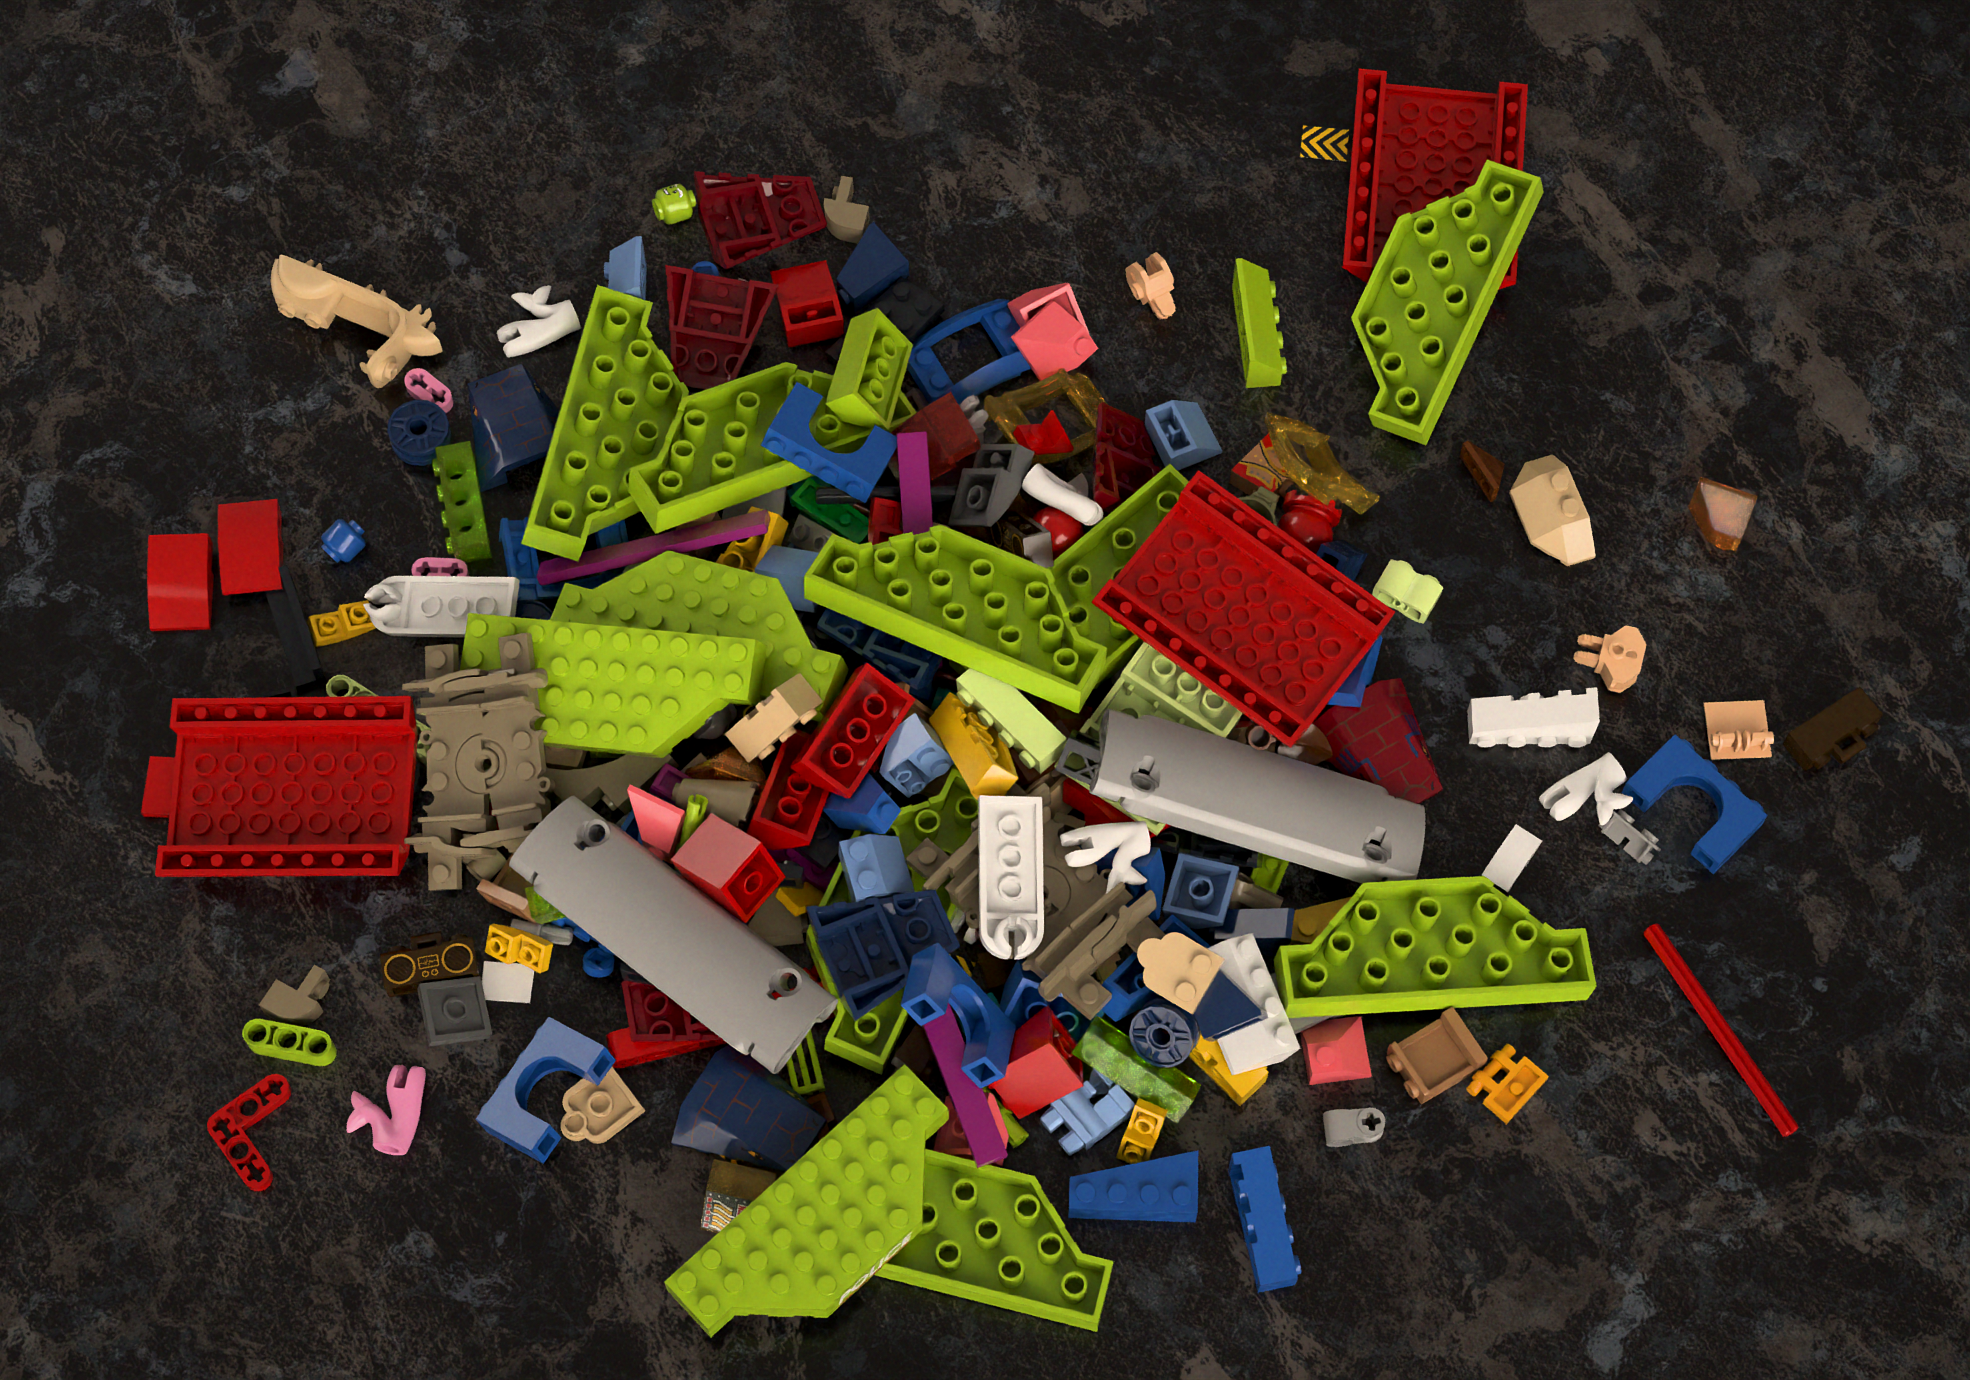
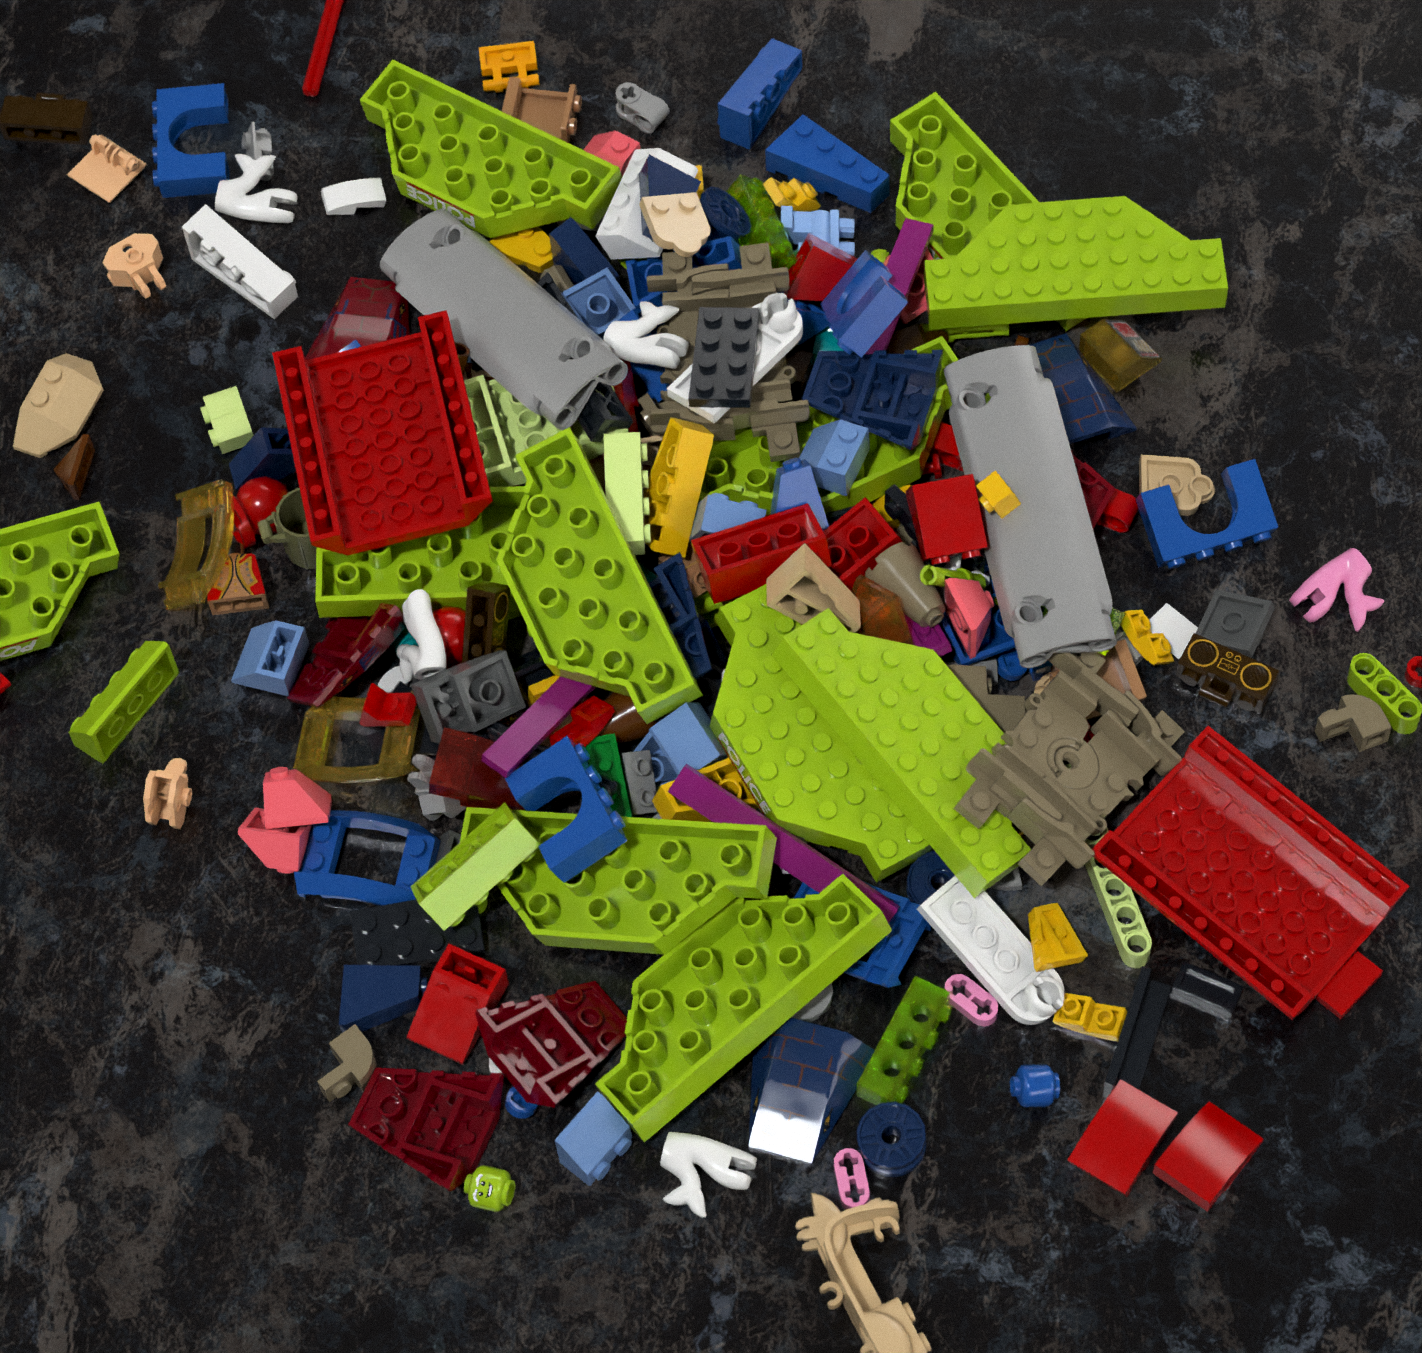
camera: 135 degrees left, 5 degrees down
none -> black plate [688,307,760,408]
none -> yellow plate [976,470,1021,519]
none -> yellow wing [1028,903,1088,972]

